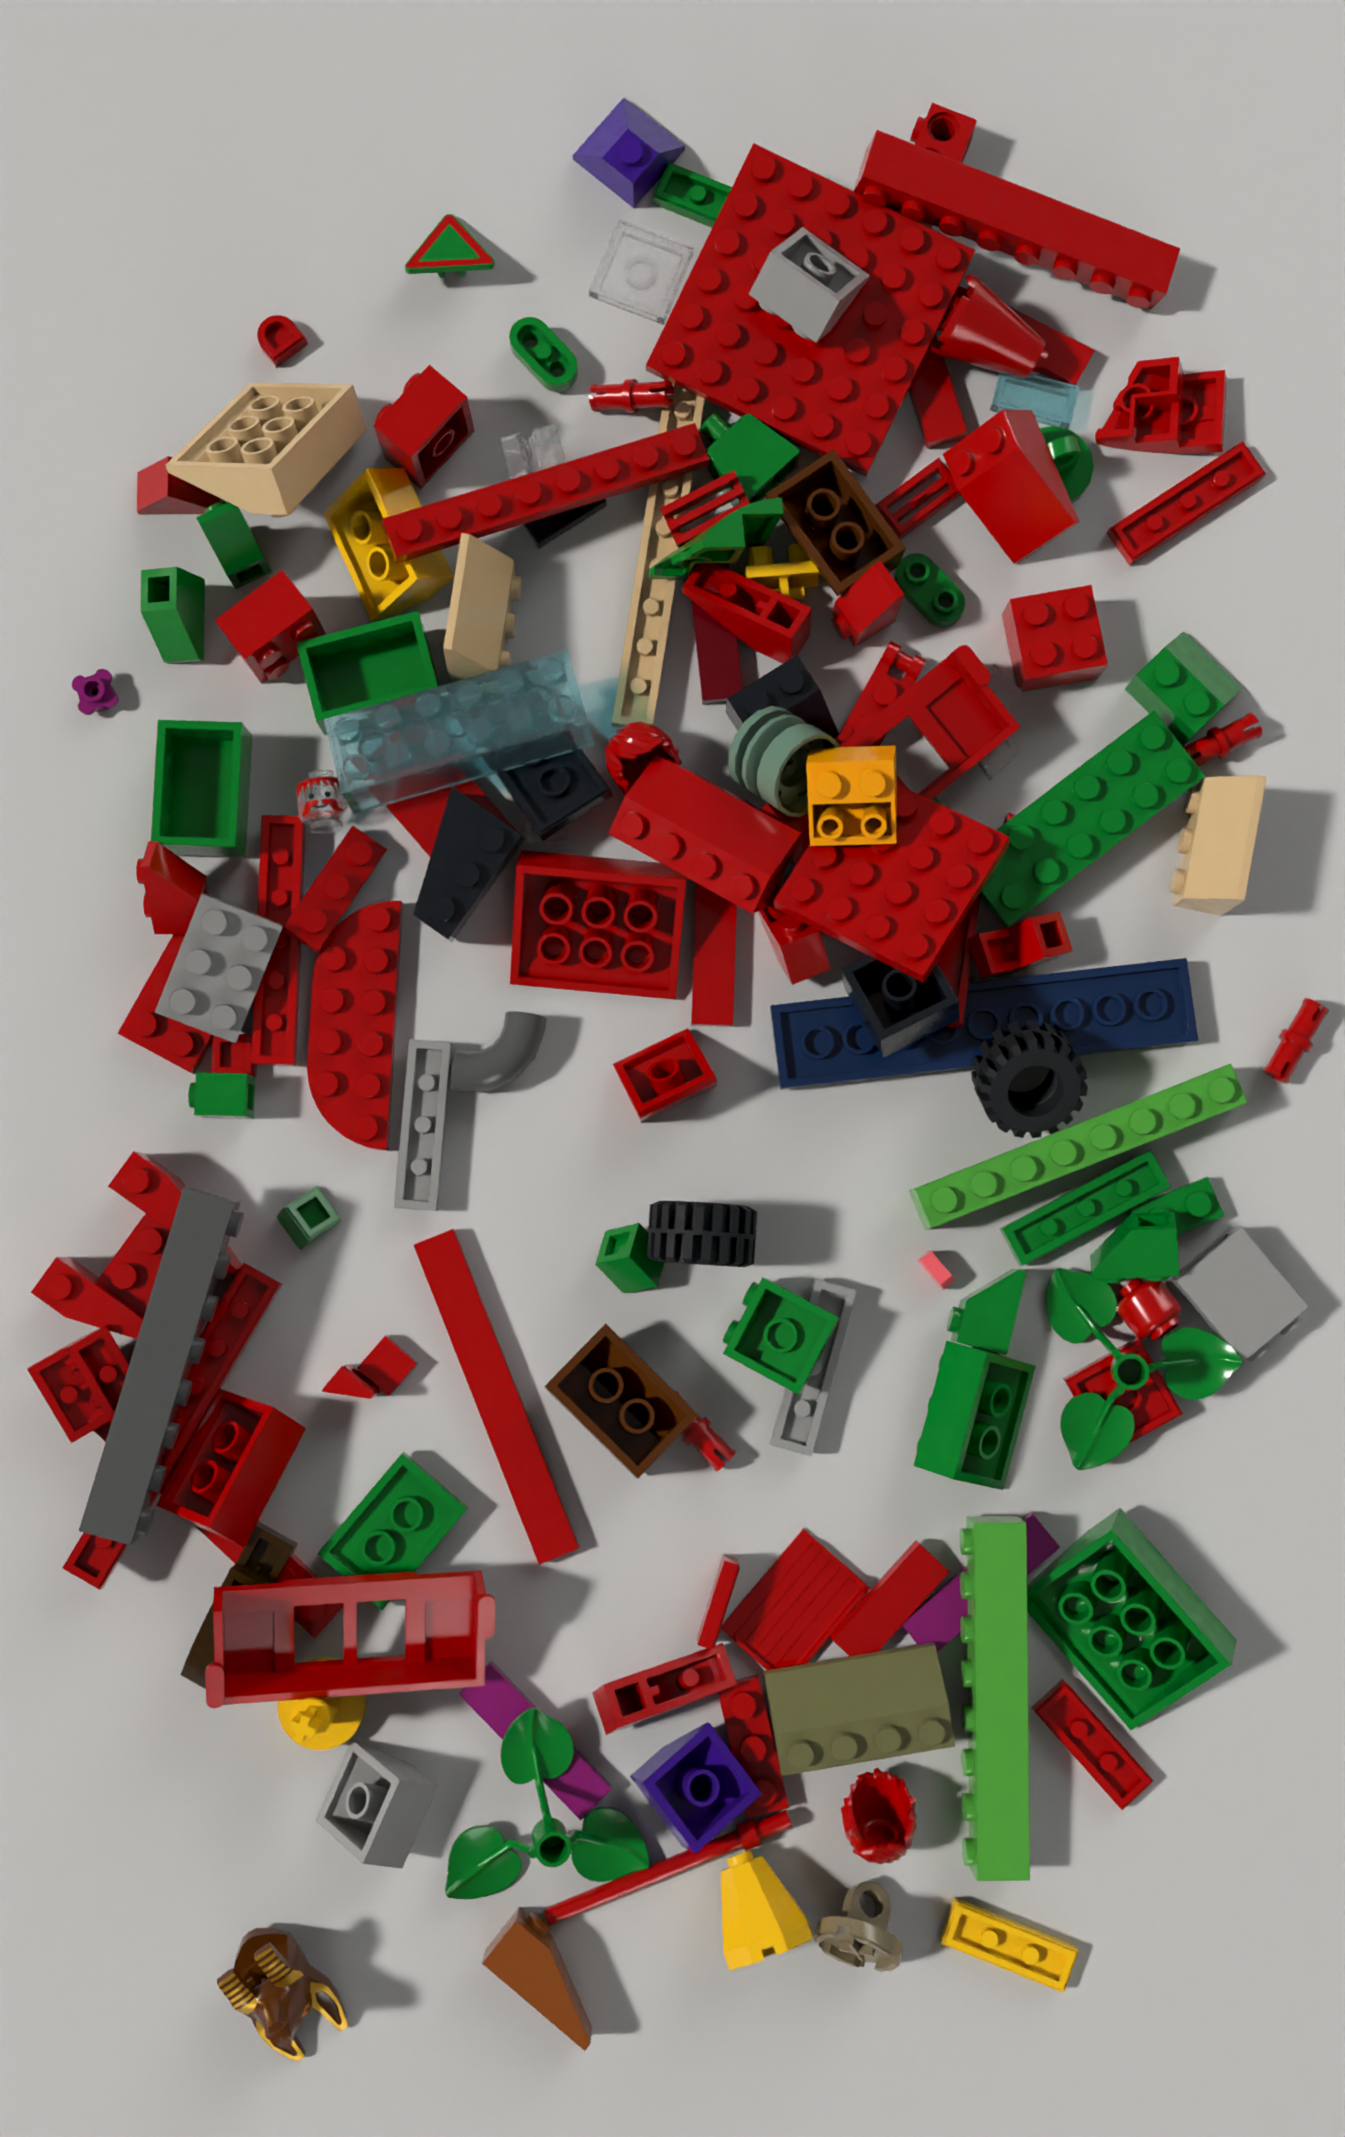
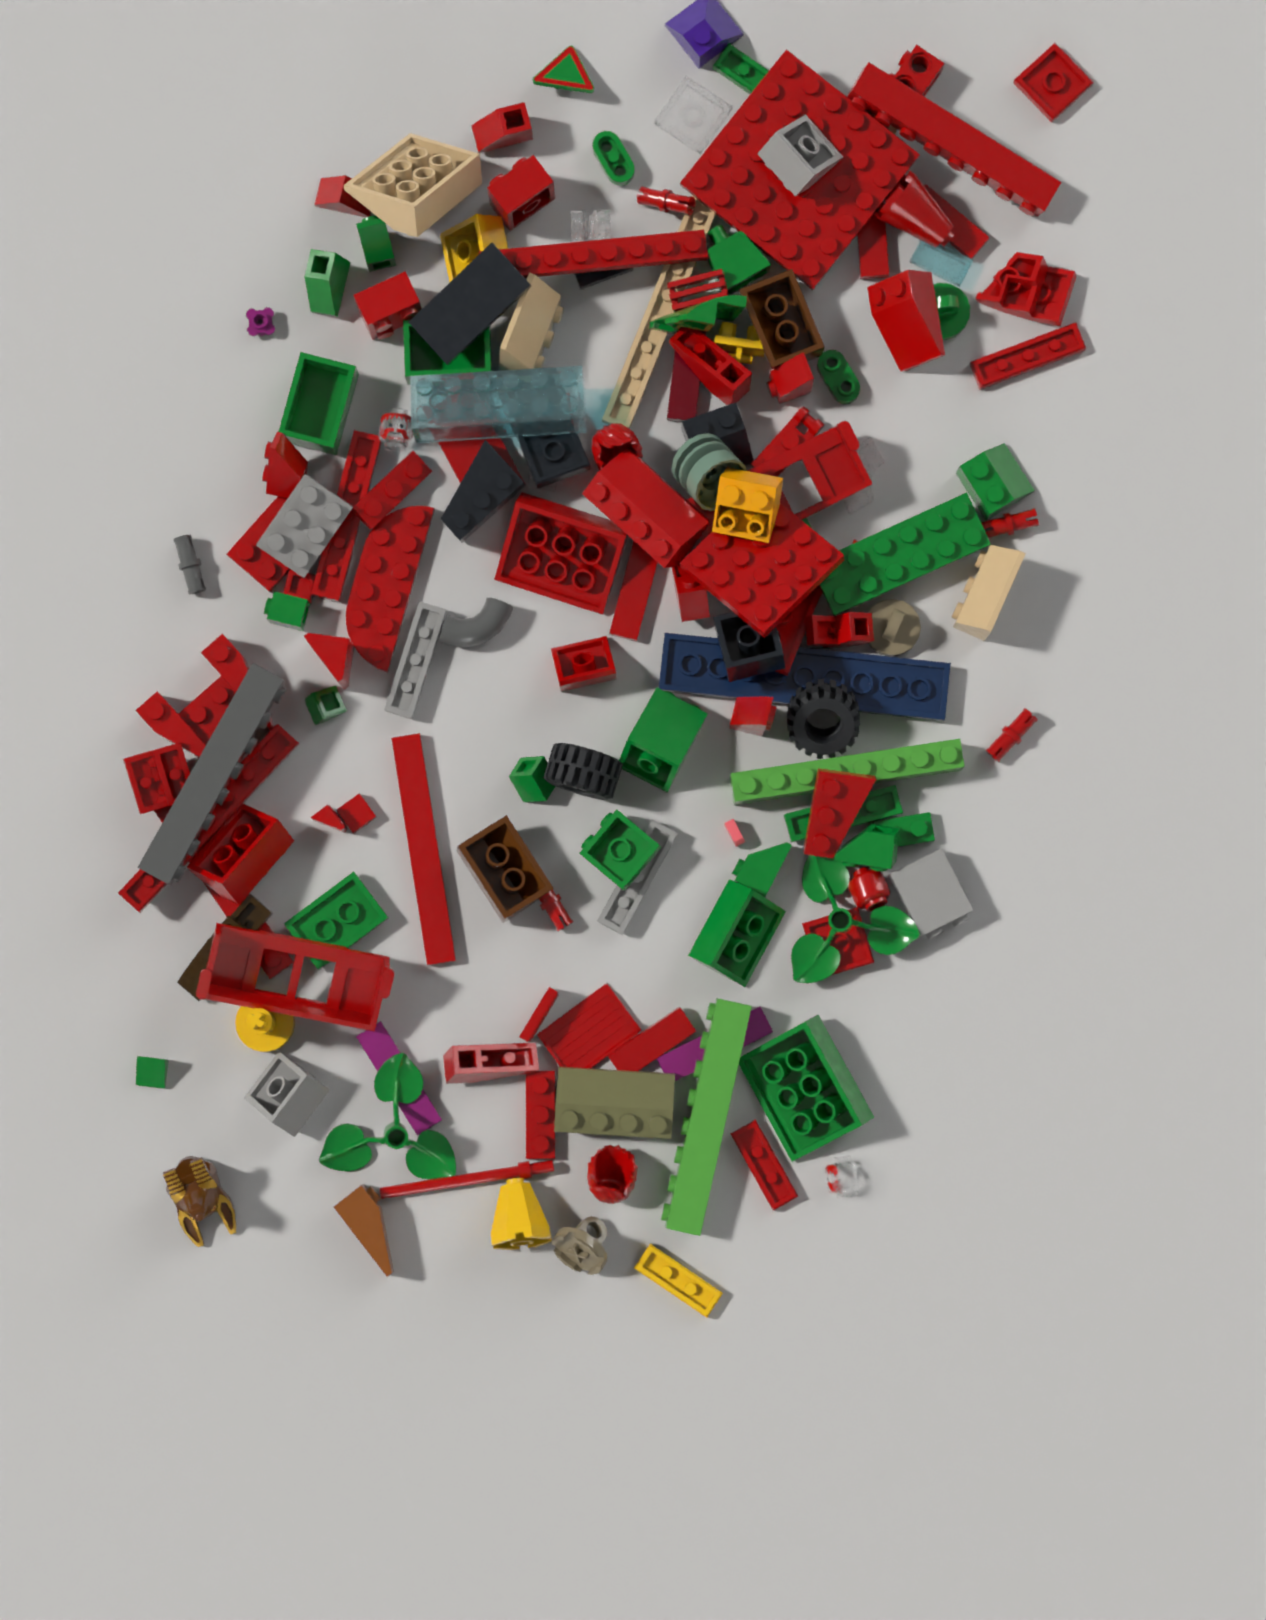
camera: 15 degrees right, 0 degrees up
red tile [257,315,308,368] -> none
dark purple slope [630,1722,762,1854] -> none
red tile [875,458,961,540] -> none
red brick [1002,585,1108,693] -> none
none -> green slope [136,1056,169,1089]
none -> dark grey pin [173,534,206,595]
none -> red slope [304,633,354,690]
none -> black tile [409,243,532,365]
none -> red slope [471,102,533,154]
none -> green slope [619,687,708,793]
none -> red slope [729,696,777,737]
none -> red wing [803,768,876,858]
none -> clear head [825,1155,865,1199]
none -> dark tan tile [868,599,921,657]
none -> red tile [1013,43,1094,123]

